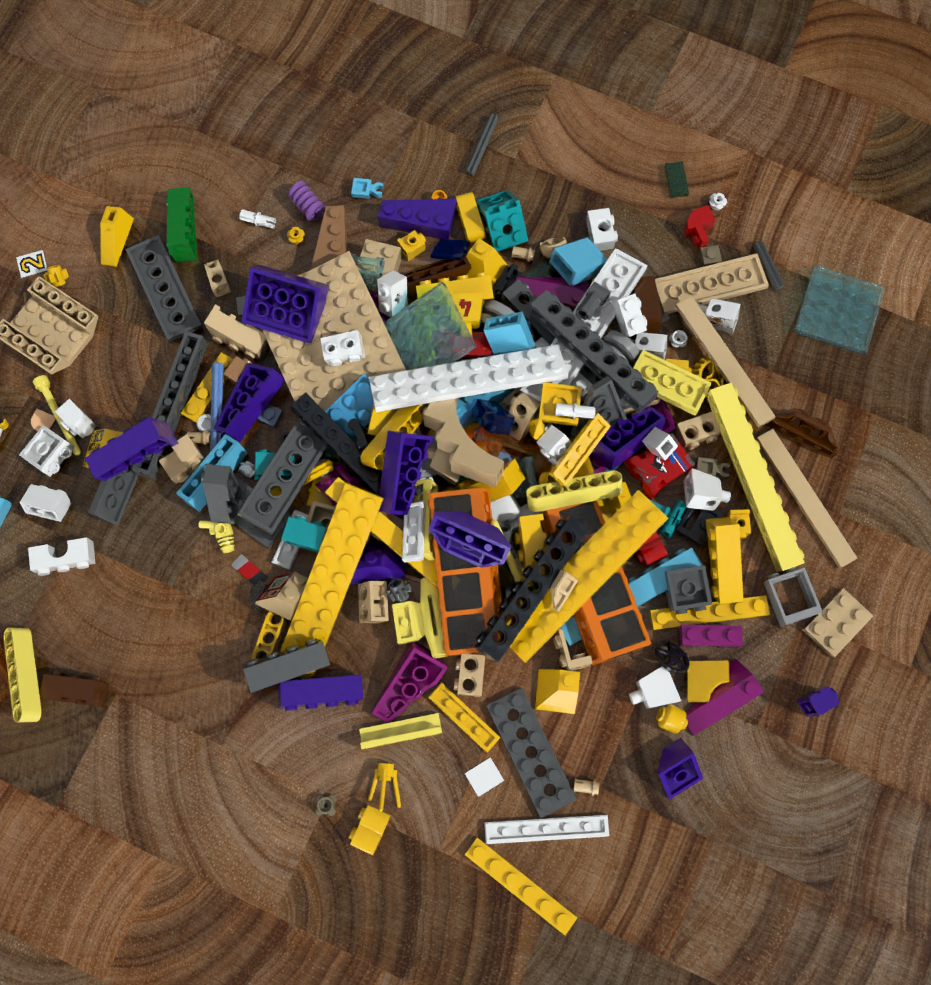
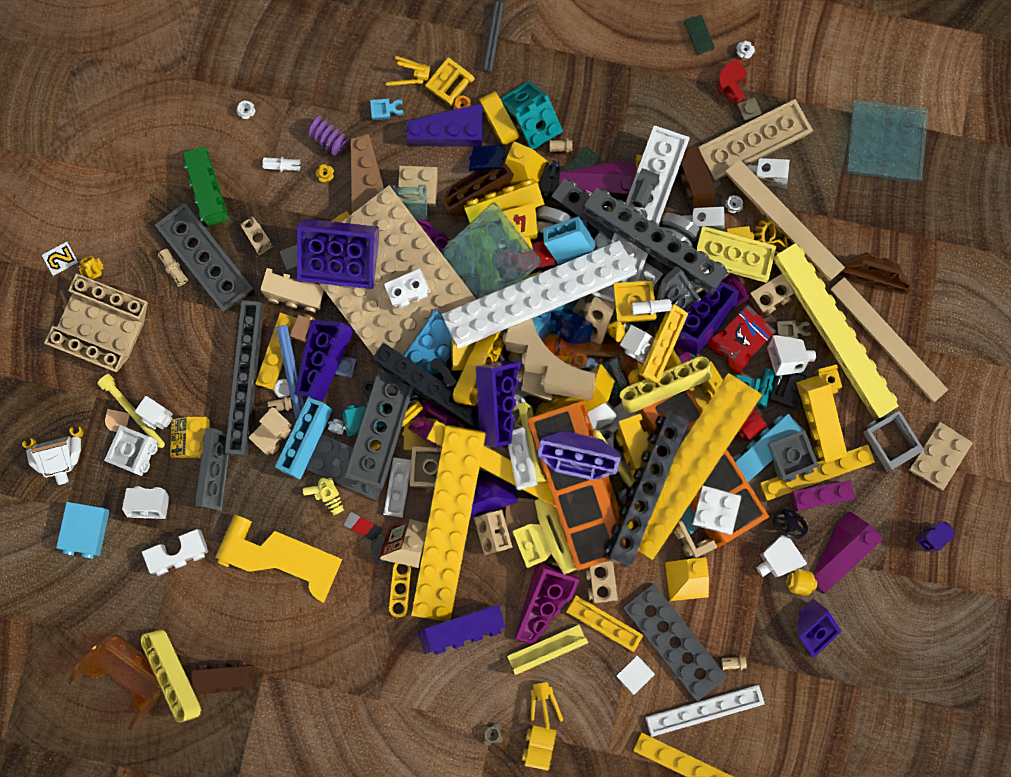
camera: 15 degrees left, 5 degrees up
dark purple wedge [85,417,179,481] -> none
yellow slope [100,206,134,267] -> none
dark grey wedge [201,464,241,524] -> none
dark grey wedge [242,638,330,693] -> none
teal brick [281,516,327,553] -> none
white brick [377,270,408,318] -> none
dark grey gear [386,578,412,603] -> none
yellow brick [397,230,426,261] -> none
tan hair [540,237,567,259] -> none
medium azure brick [549,237,608,286] -> none
tan tile [551,569,578,612] -> none
white brick [586,208,618,251] -> none
white brick [612,294,647,337] -> none
white brick [642,427,678,460] -> none
yellow tile [688,660,729,702] -> none
dark grey axle [753,241,784,291] -> none
none -> tan pin [158,249,188,287]
none -> yellow door [215,514,342,603]
none -> white plate [237,101,255,119]
none -> yellow plant [385,56,430,86]
none -> yellow plate [425,57,475,107]
none -> white plate [692,486,741,535]

